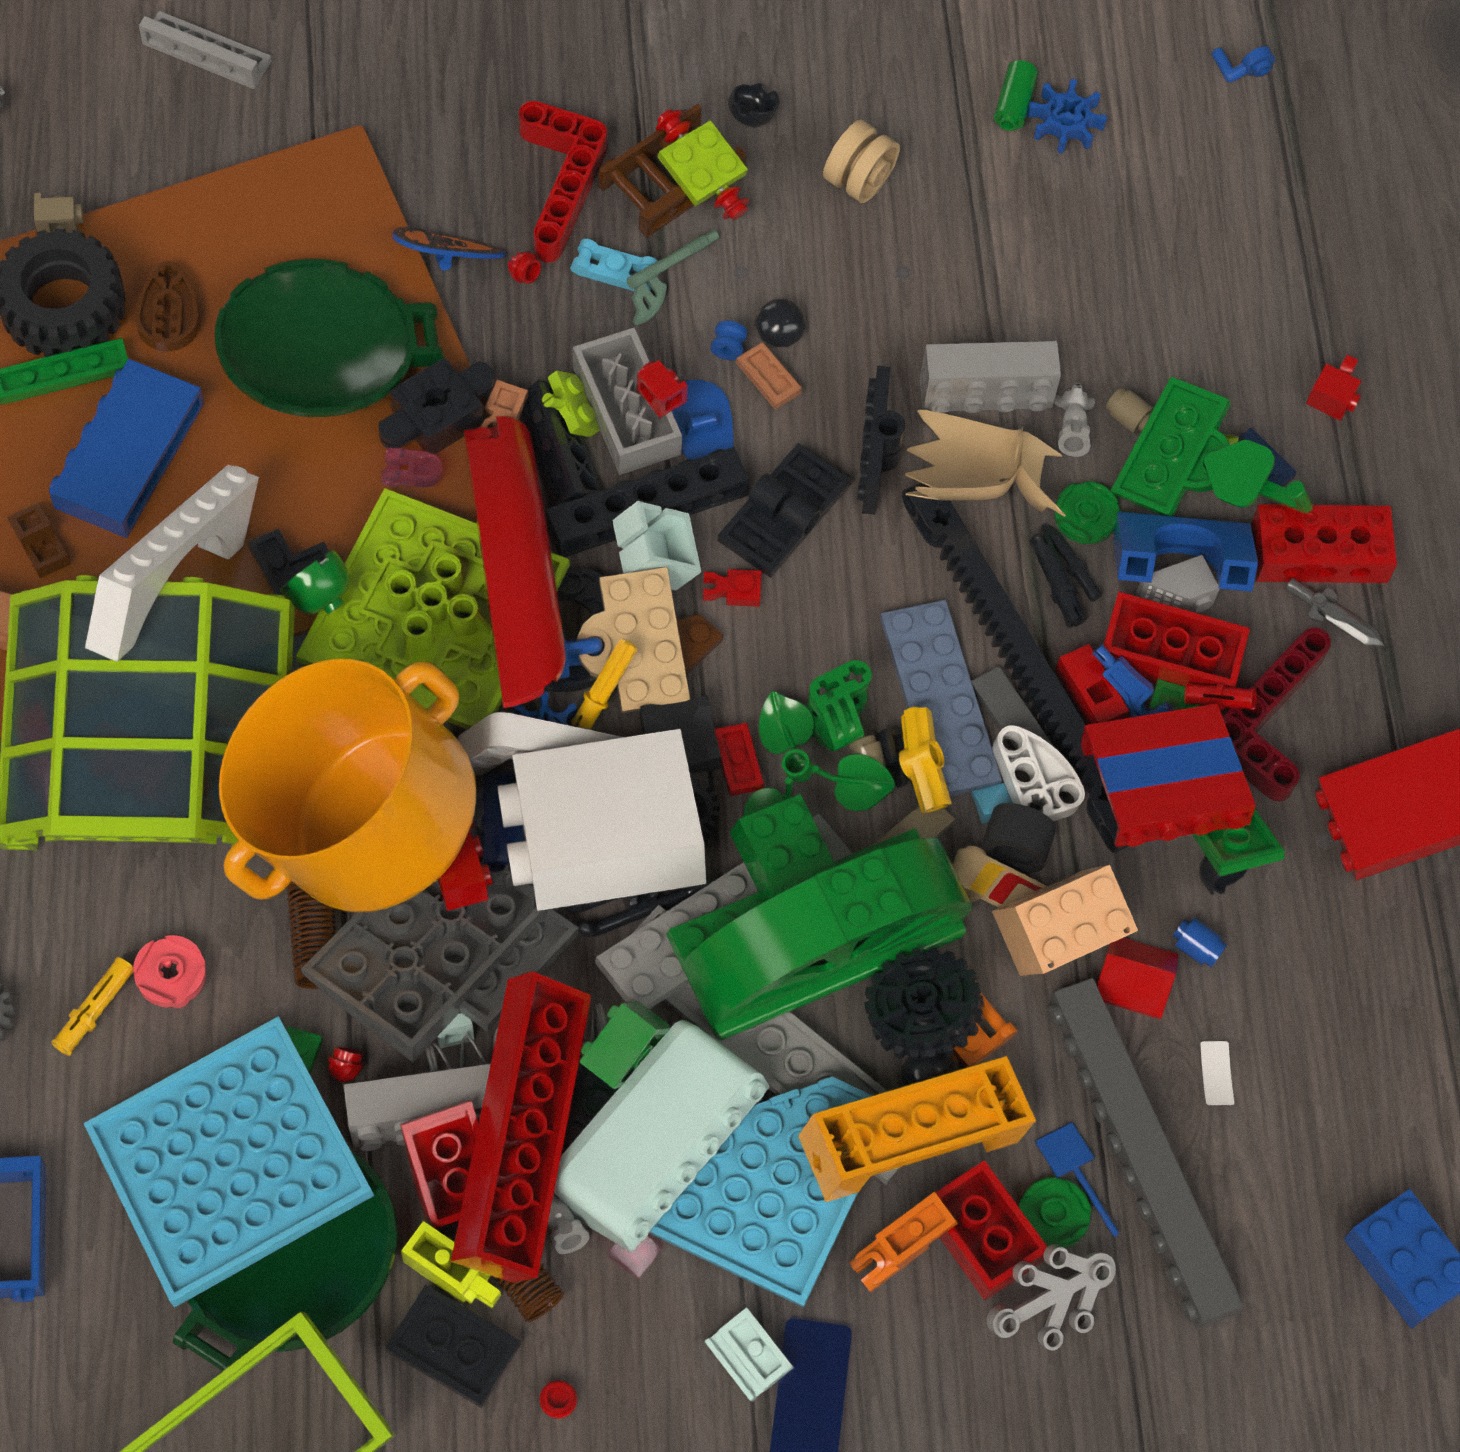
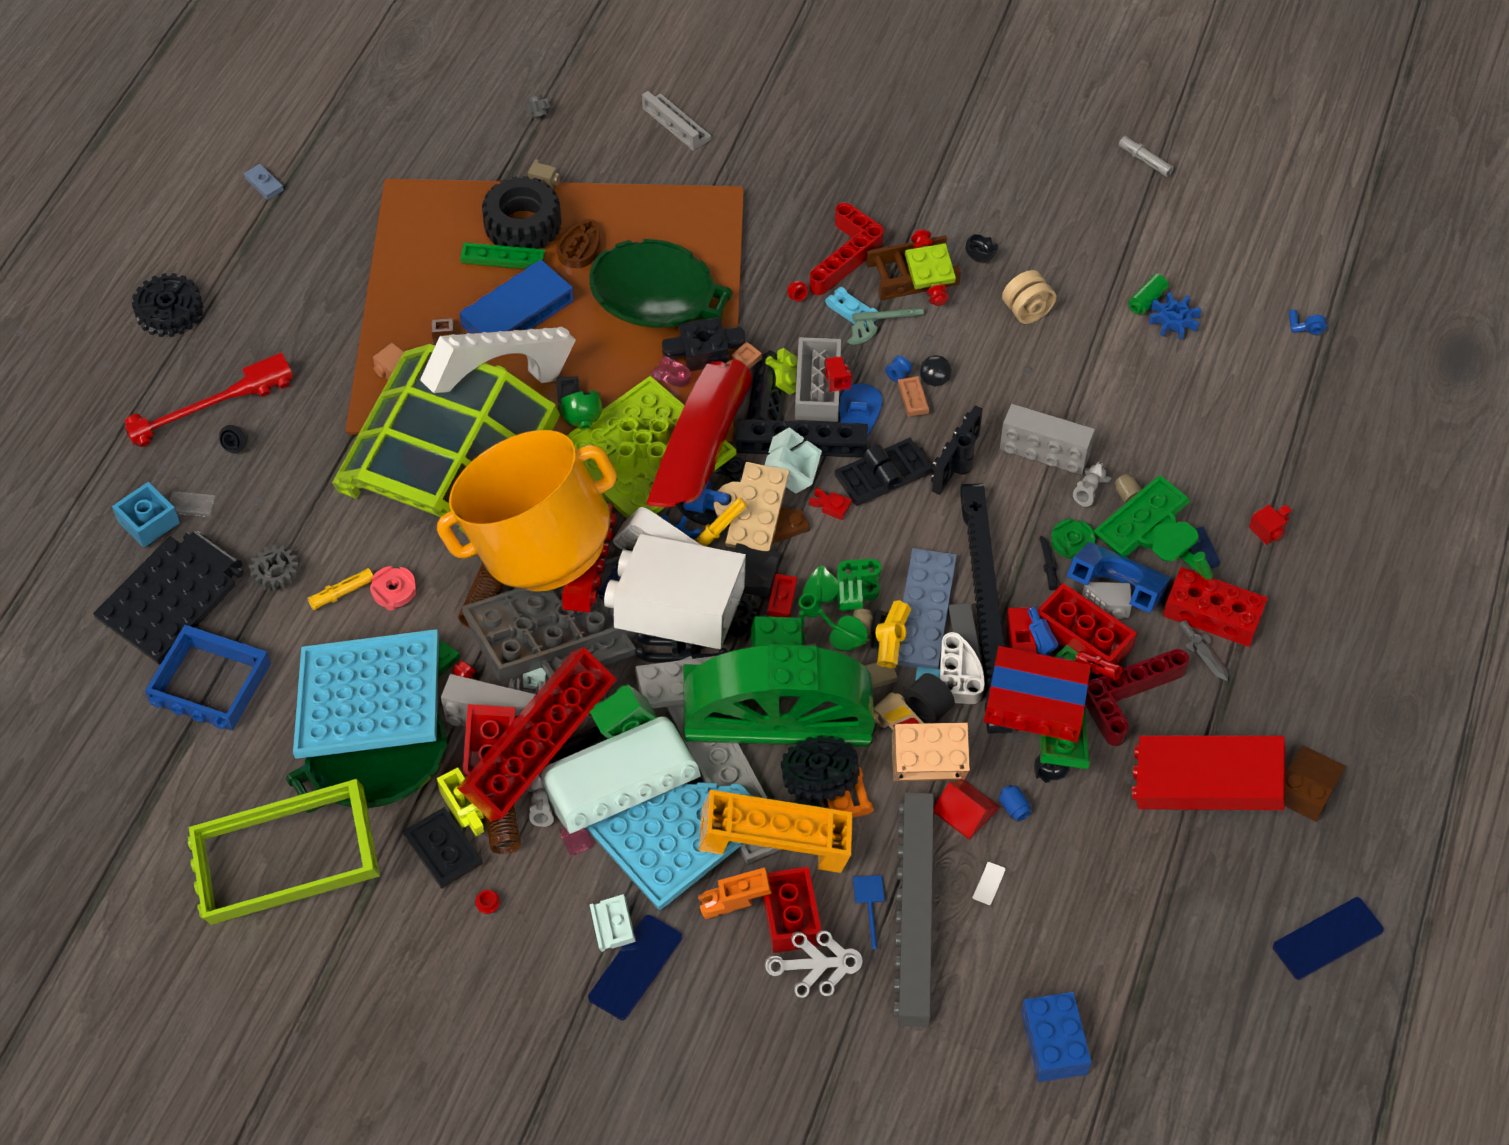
camera: 30 degrees right, 10 degrees down
shield [392,227,506,270] -> none
tan piece [905,410,1066,517] -> none
green tile [1018,1177,1091,1249] -> none
black pin [1029,532,1087,628] -> none

